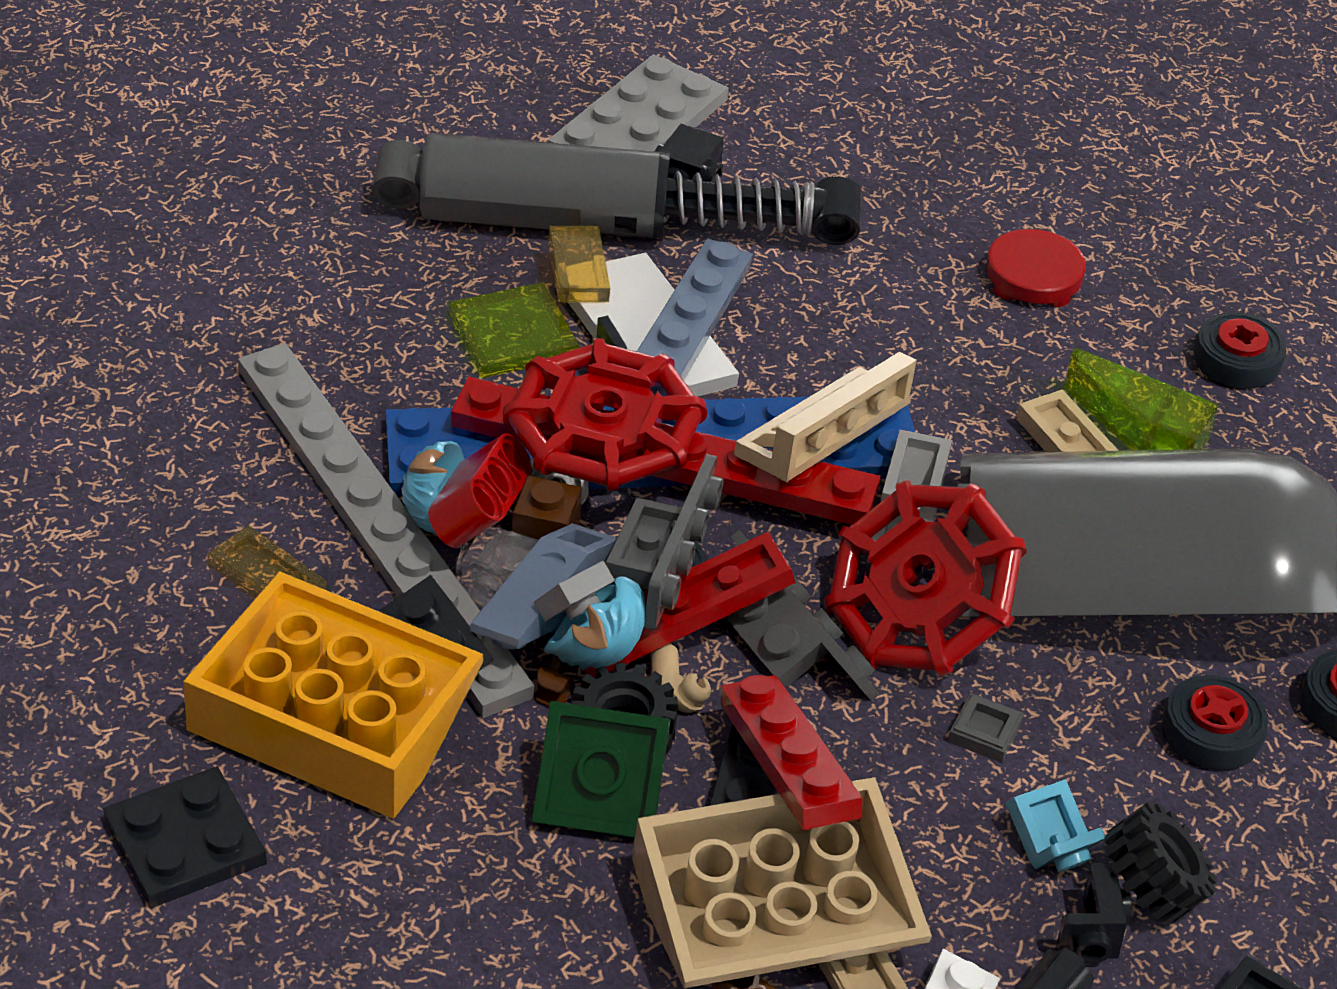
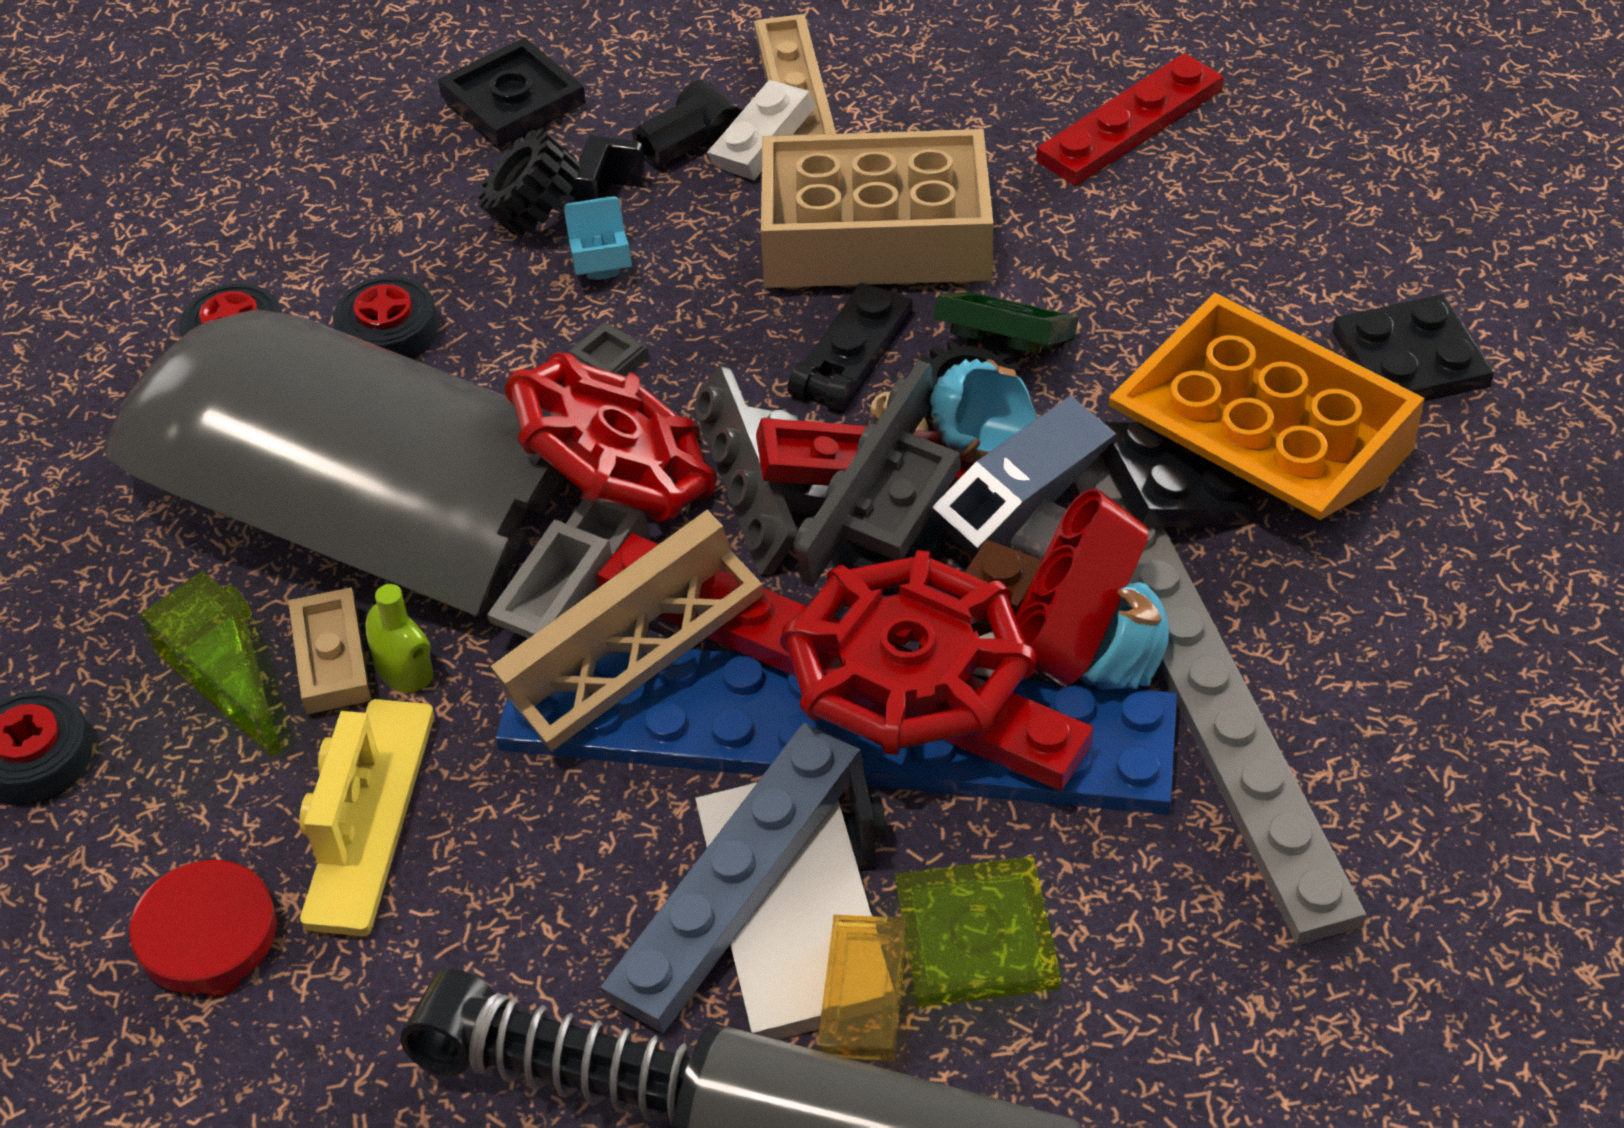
camera: 160 degrees left, 5 degrees up
clear yellow tile [207,525,327,599] -> none
light grey plate [534,561,615,622] -> none
red plate [721,675,862,830] -> none
none -> light yellow bracket [299,699,435,936]
none -> lime piece [365,584,433,693]

